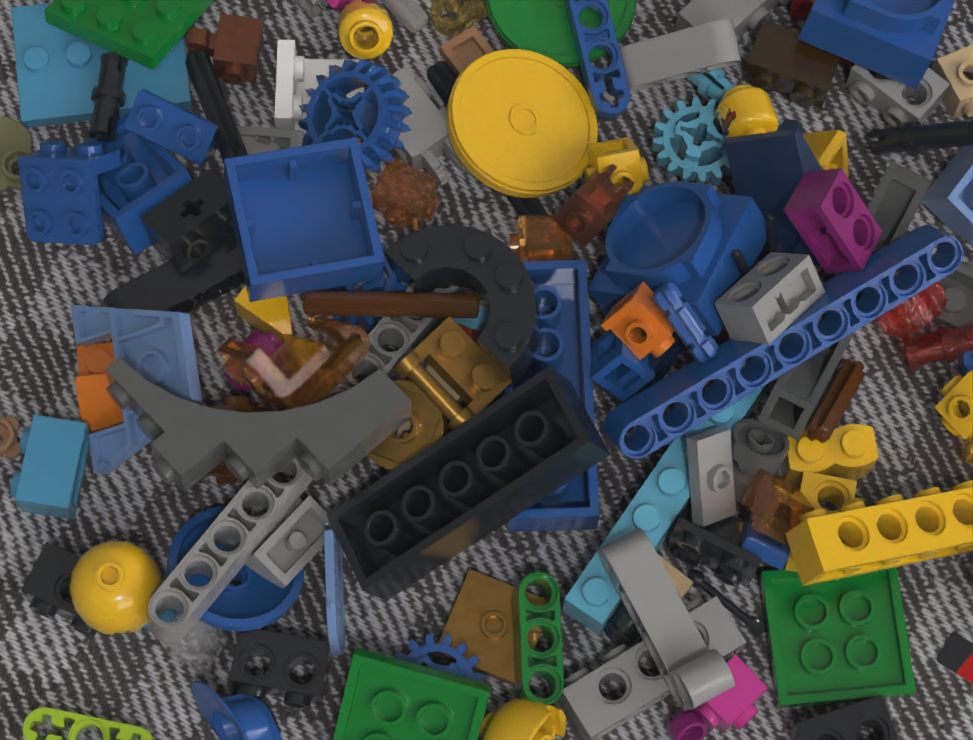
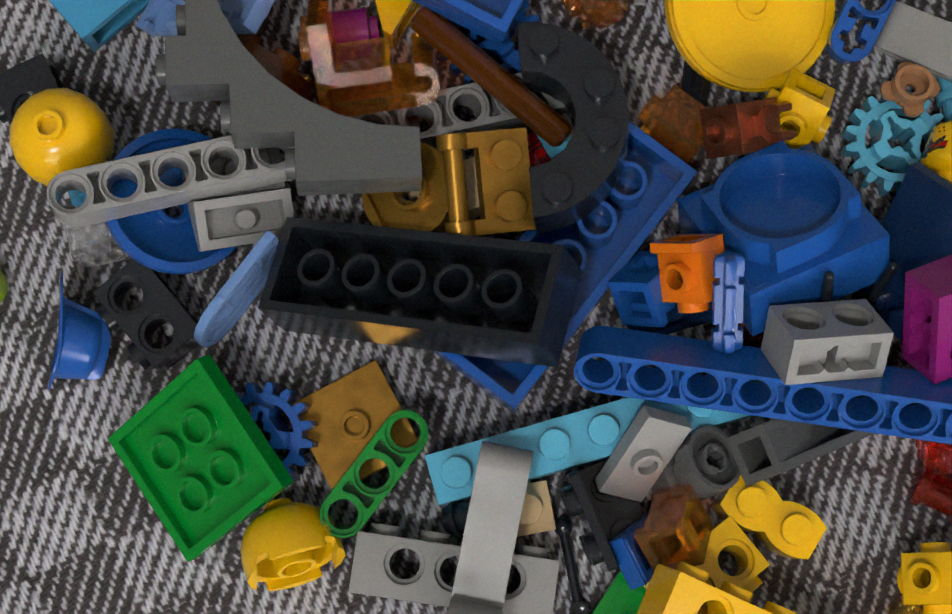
camera: 45 degrees right, 10 degrees up
reddish brown axle [806,359,864,443] -> none
none -> medium nougat plate [880,62,940,117]

